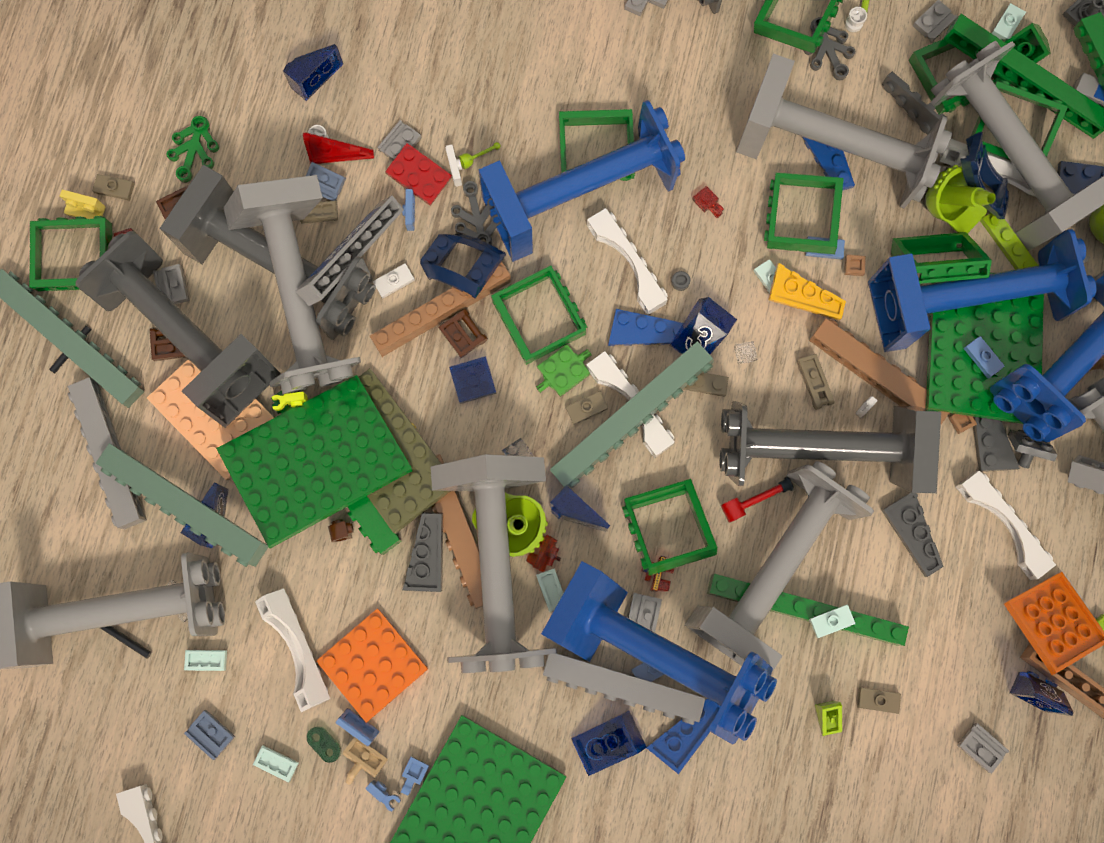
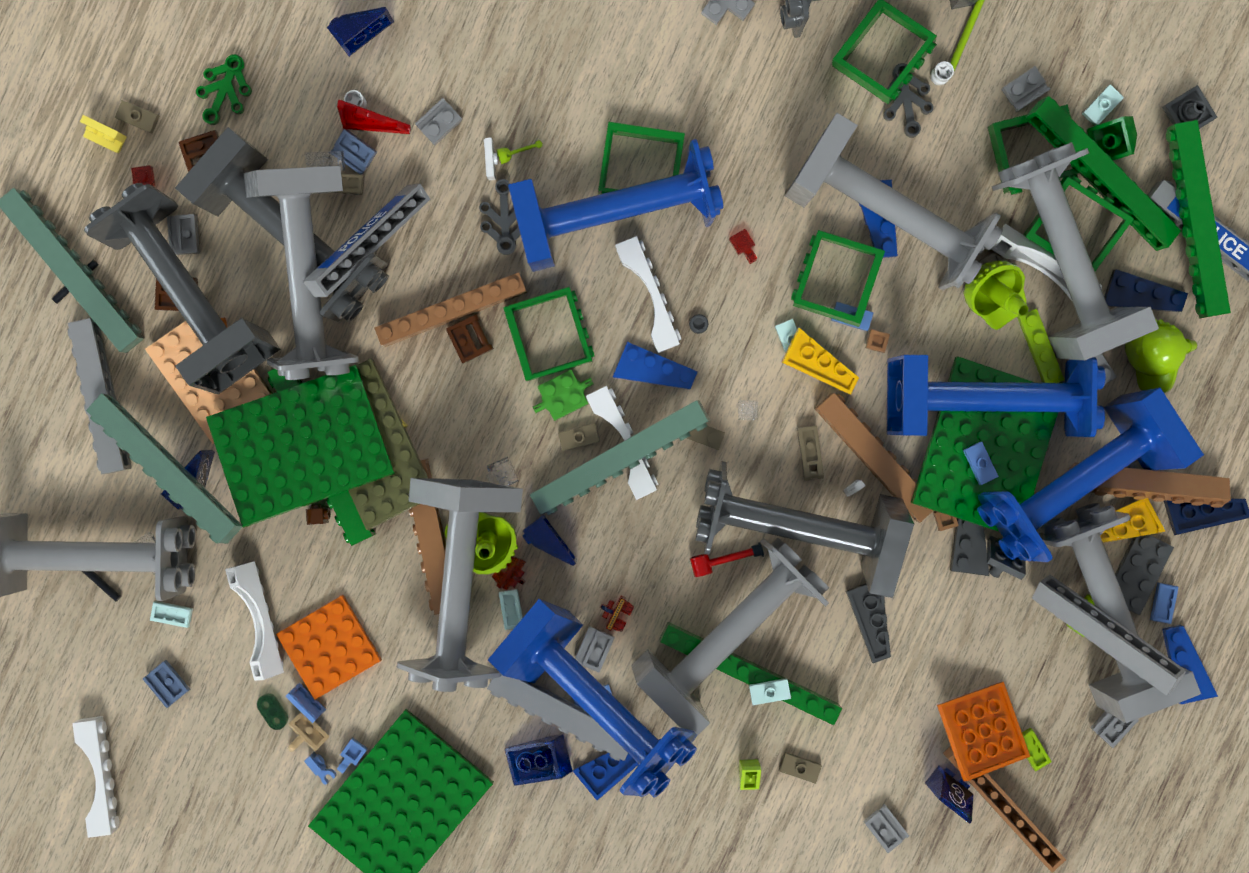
camera: 10 degrees right, 10 degrees up
green window [29,216,112,292] -> none
light aqua plate [253,745,299,783] -> none
neon yellow plate [272,392,308,411] -> none
white plate [373,264,415,299] -> none
red plate [385,143,452,206] -> none
medium blue plate [402,189,415,231] -> none
dark grey wing [402,512,443,592] -> none
dark blue wedge [420,234,506,299] -> none
clear blue plate [449,356,497,404] -> none
green window [622,479,718,576] -> none
clear blue slope [670,297,737,354] -> none
dark grey wing [882,71,946,135] -> none
green window [891,232,992,284] -> none
white arch [955,470,1056,580] -> none
dark blue wedge [960,132,1009,219] -> none

